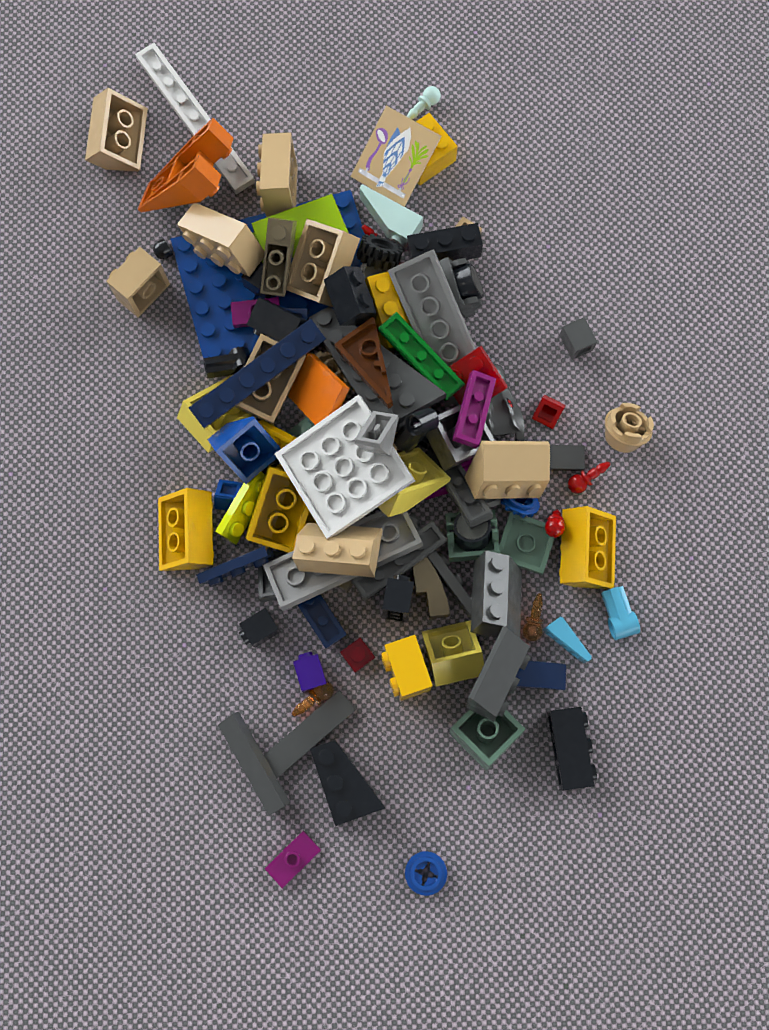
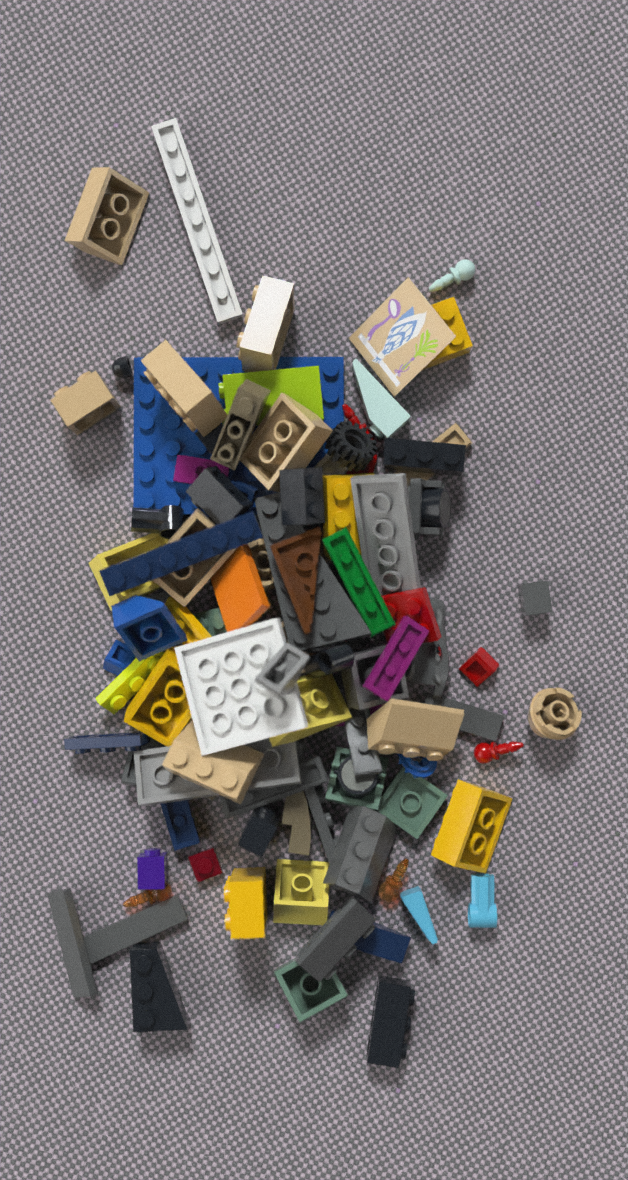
camera: 20 degrees right, 10 degrees up
orange wedge [138,118,234,212] -> none
yellow slope [158,488,214,571] -> none
black brick [239,608,281,648] -> none
magenta plate [264,830,321,888] -> none
blue gear [405,851,447,896] -> none
red bar [545,509,565,538] -> none

